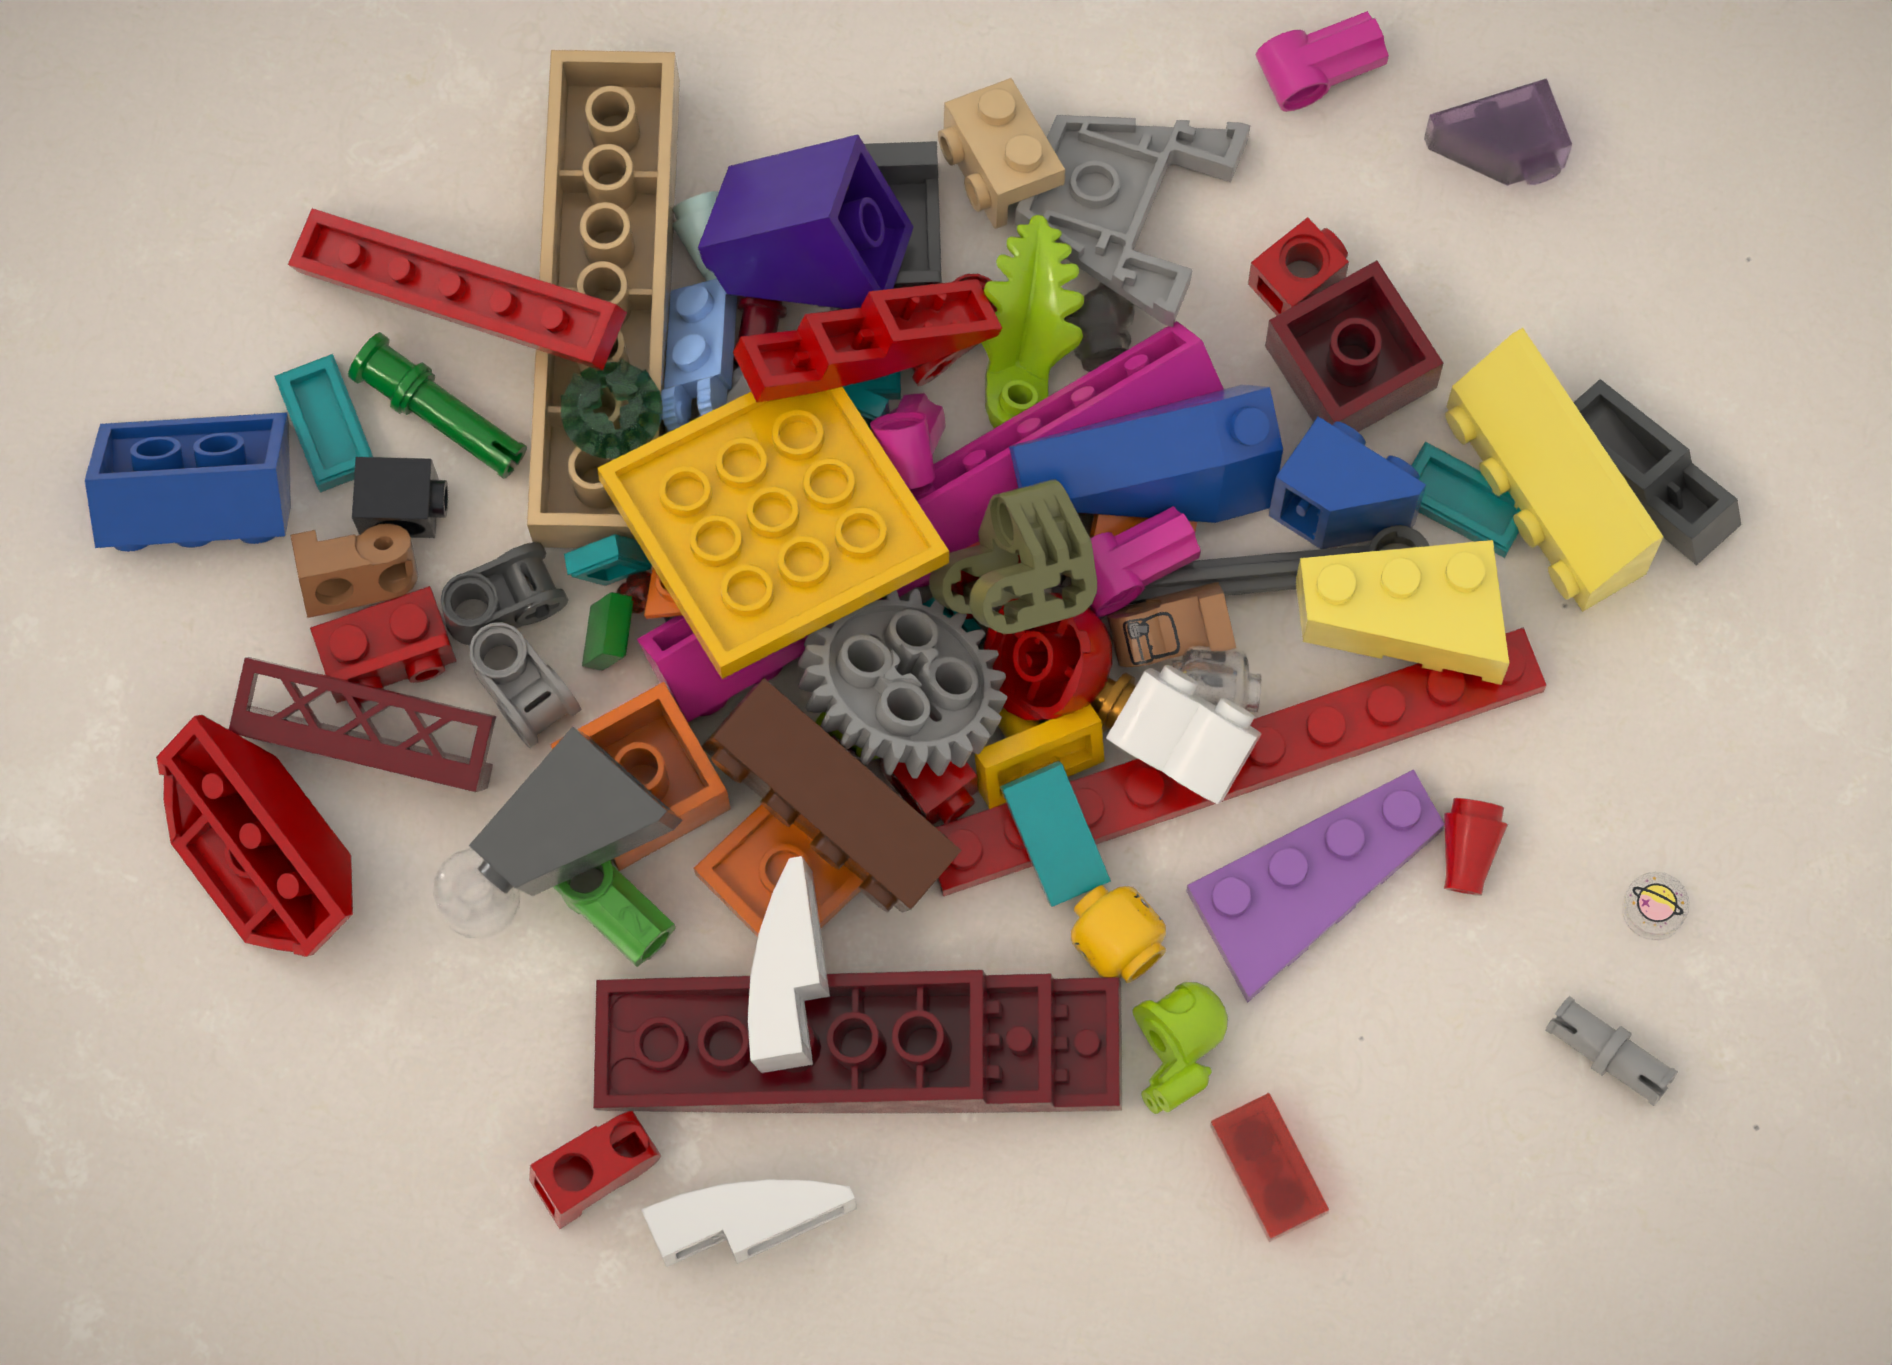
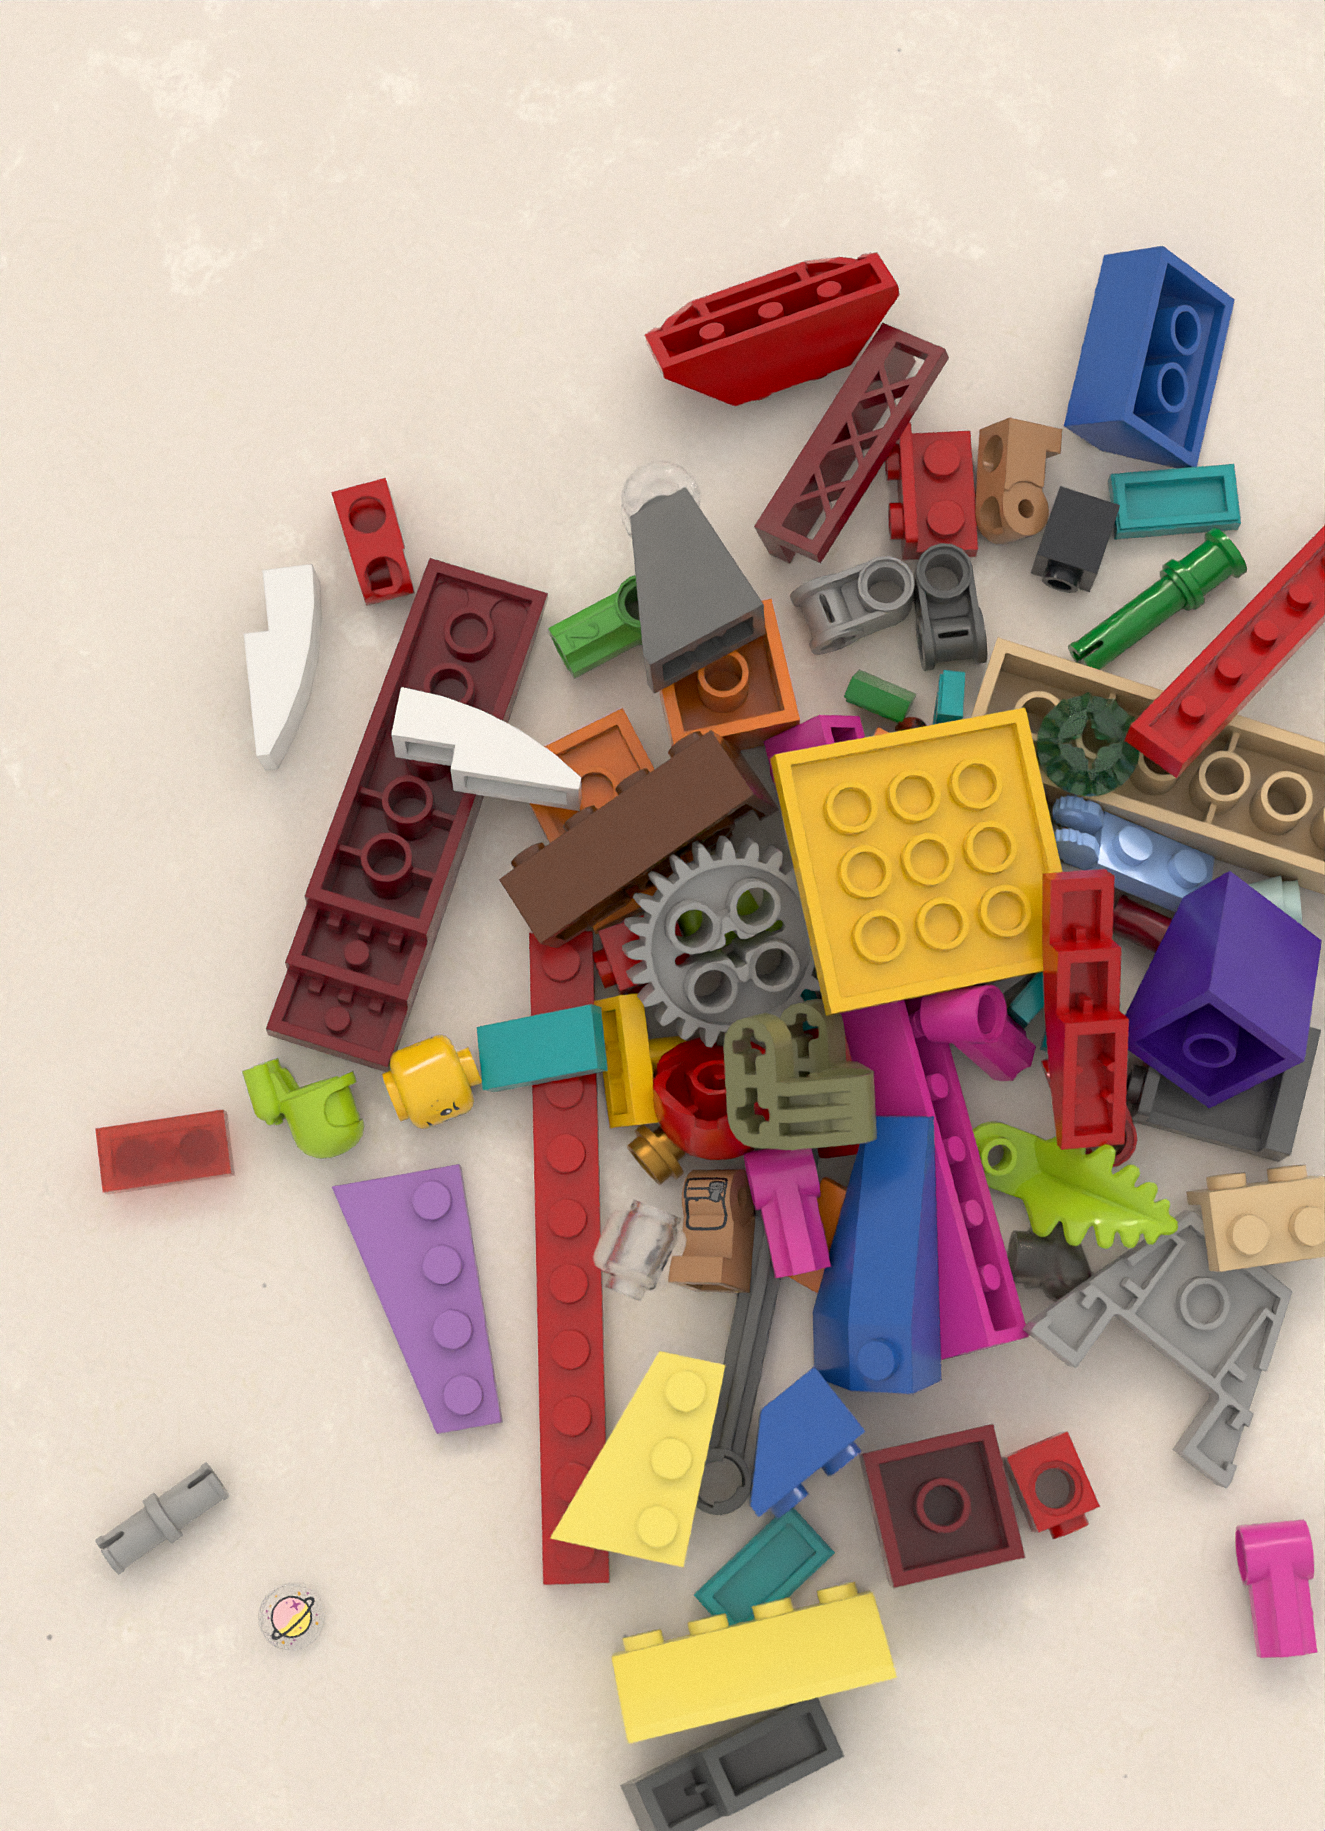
camera: 110 degrees right, 5 degrees up
white brick [1106,665,1262,804] -> none
clear purple slope [1424,78,1572,186] -> none
red cone [1444,798,1508,896] -> none

